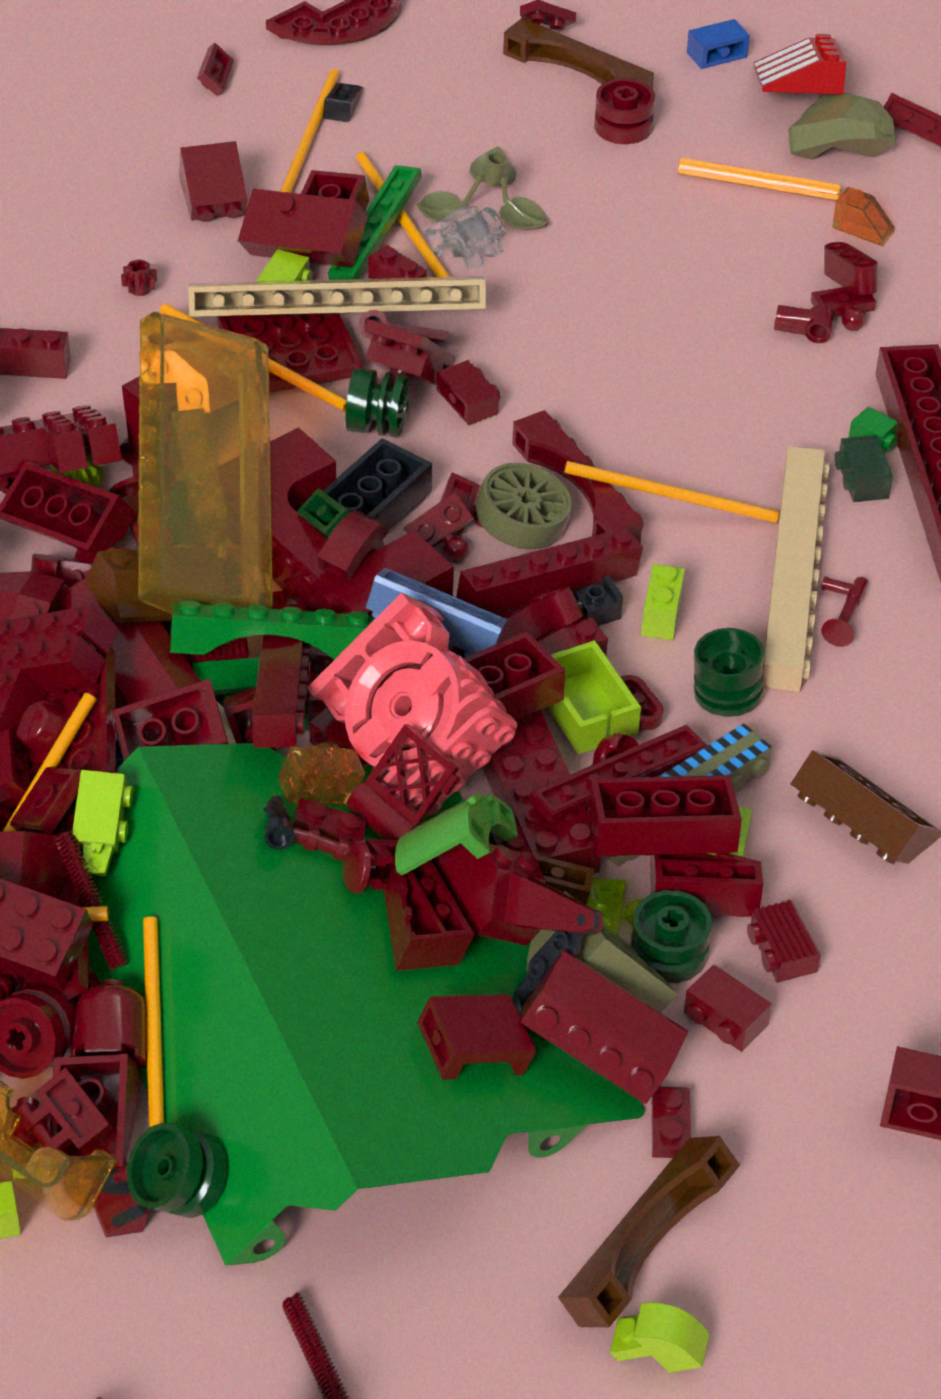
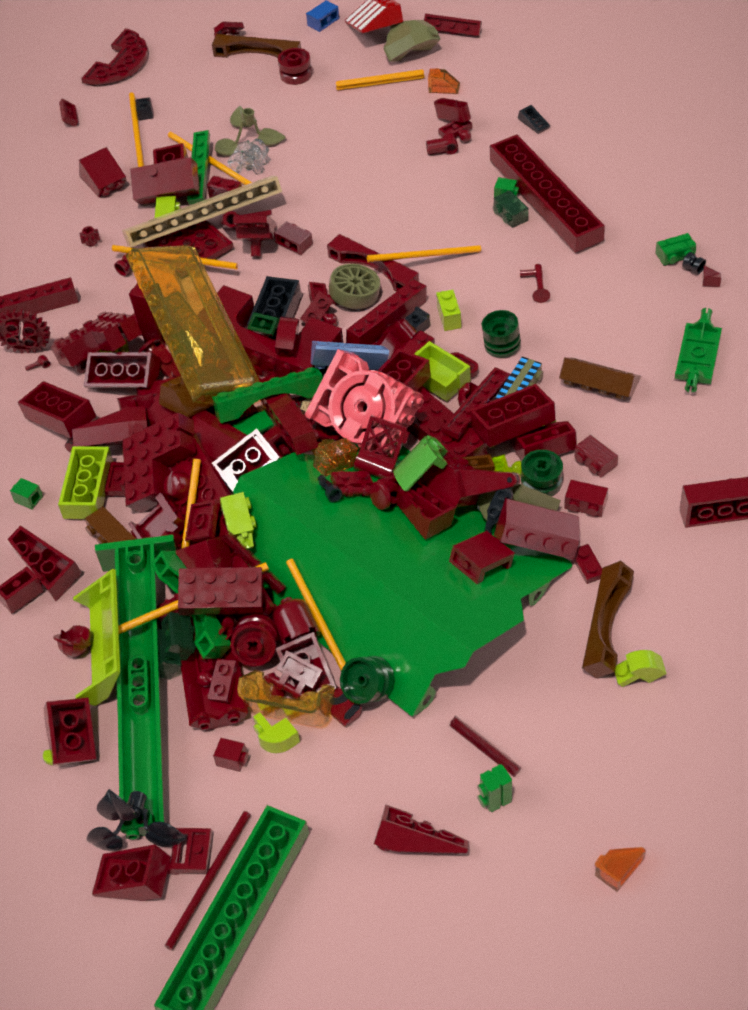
camera: 15 degrees left, 5 degrees up
dark green wheel [345,368,410,438] -> none
tan brick [763,446,829,692] -> none

